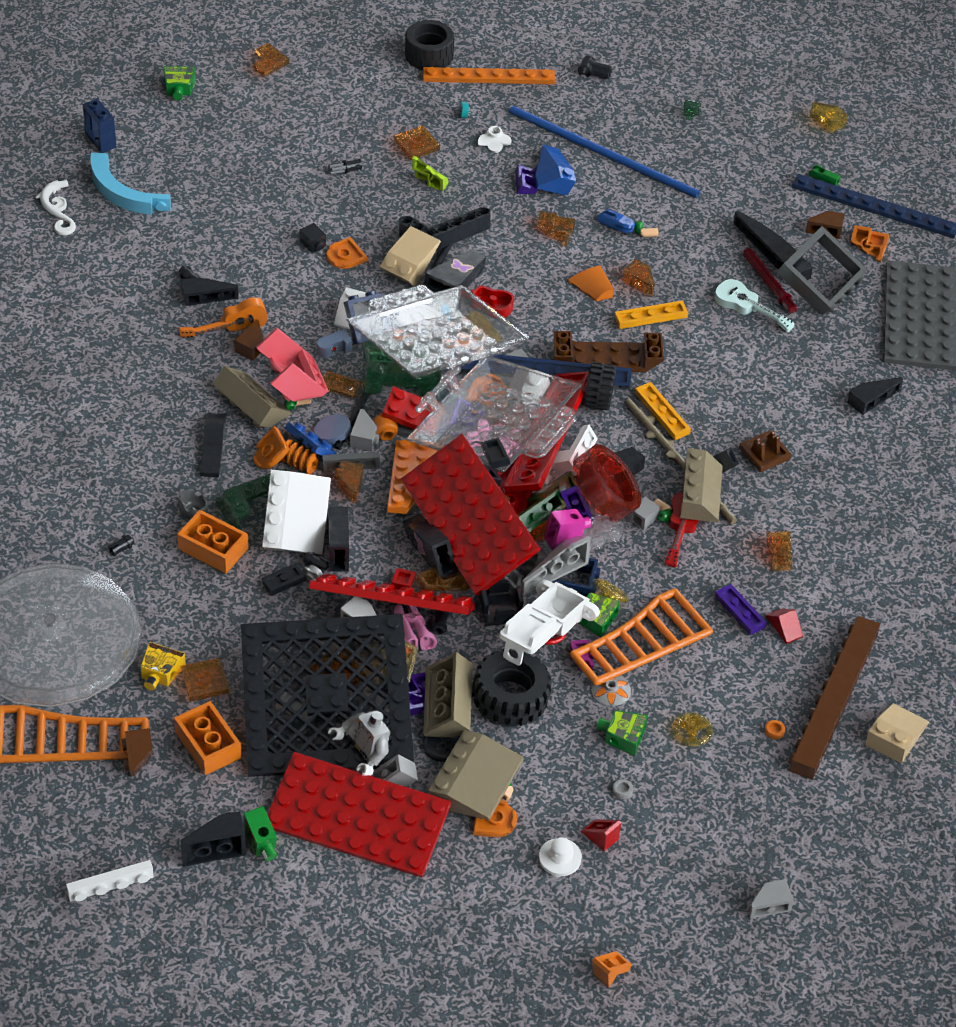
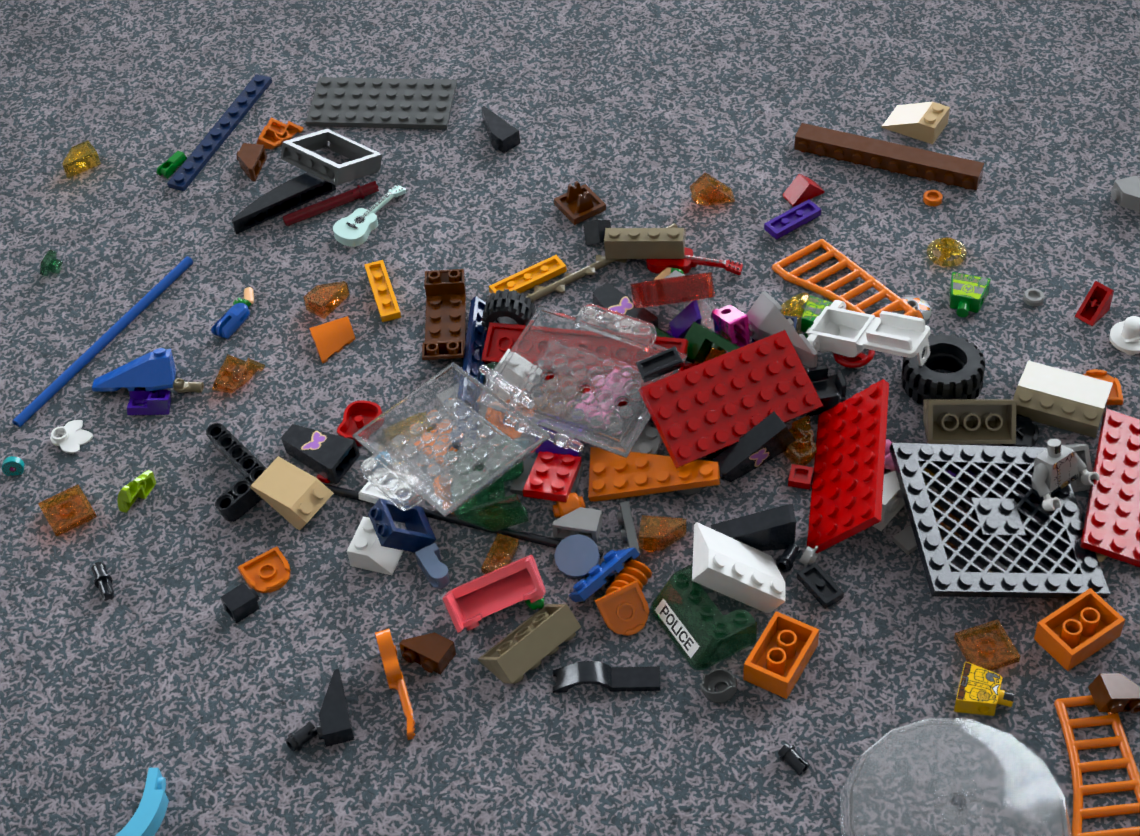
camera: 85 degrees left, 0 degrees up
none -> dark tan arm [173,378,204,393]

